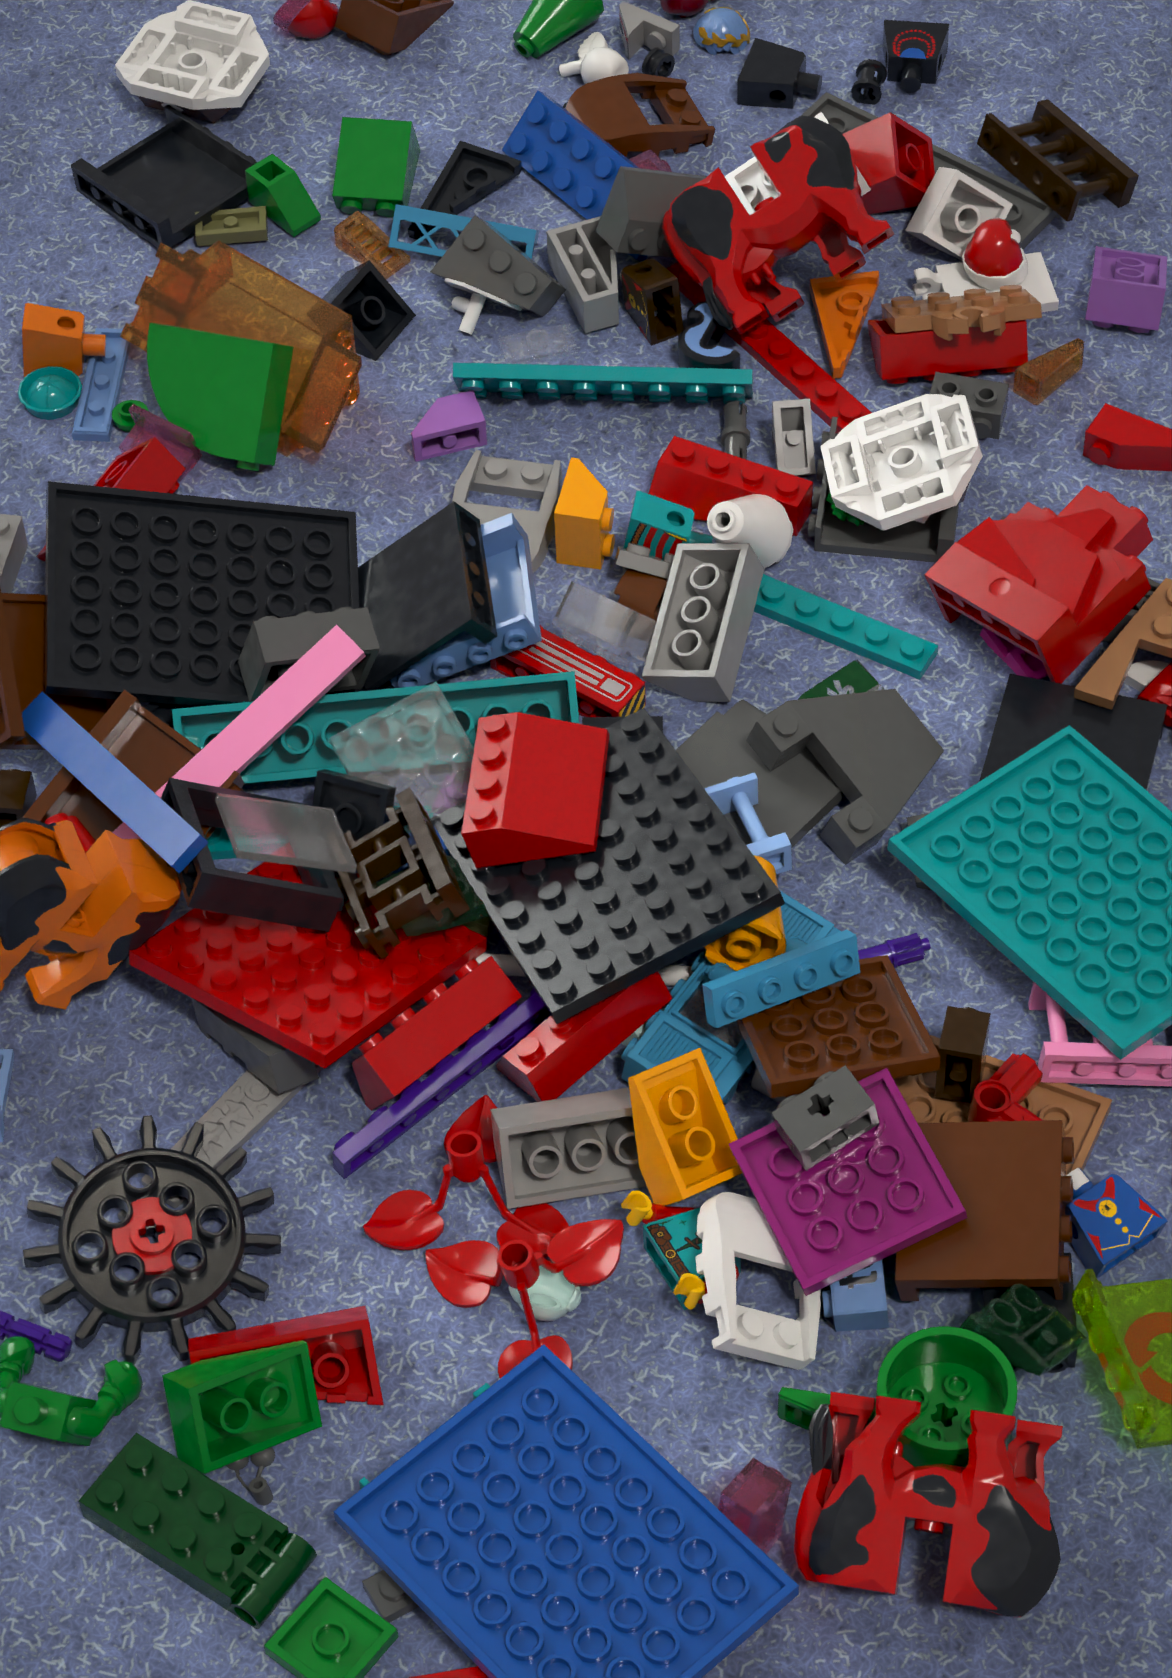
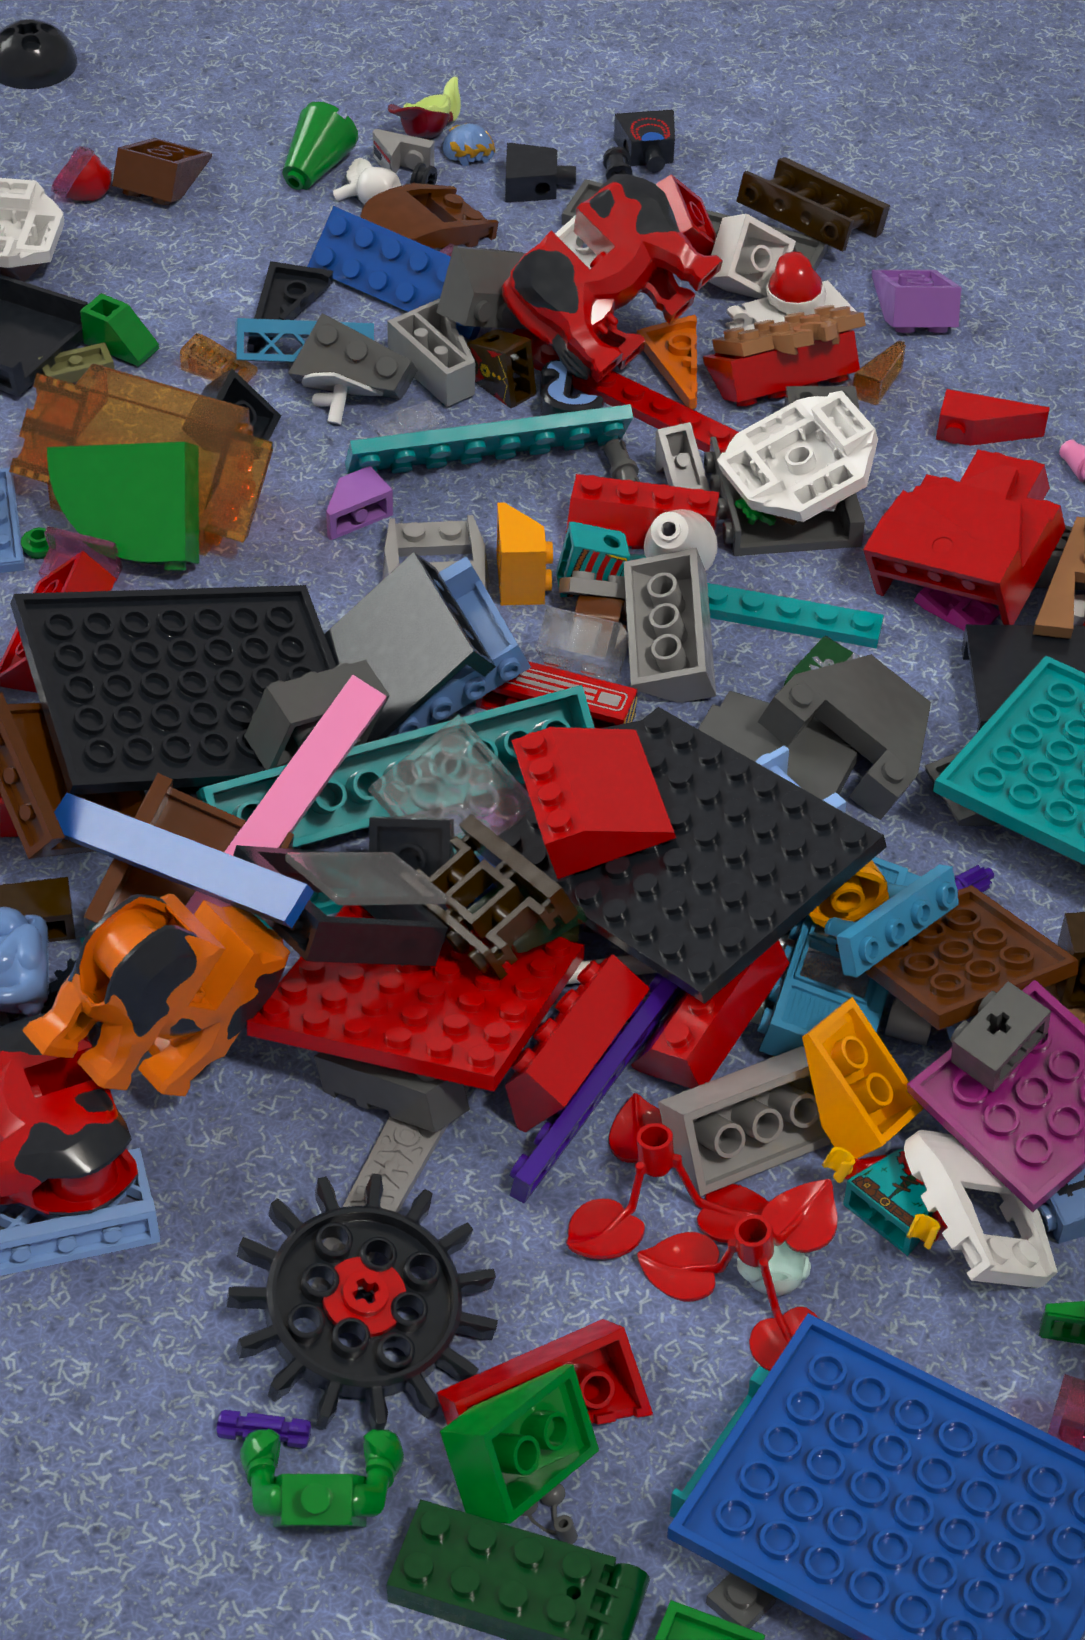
camera: 20 degrees left, 5 degrees down
green slope [332,117,420,217] -> none

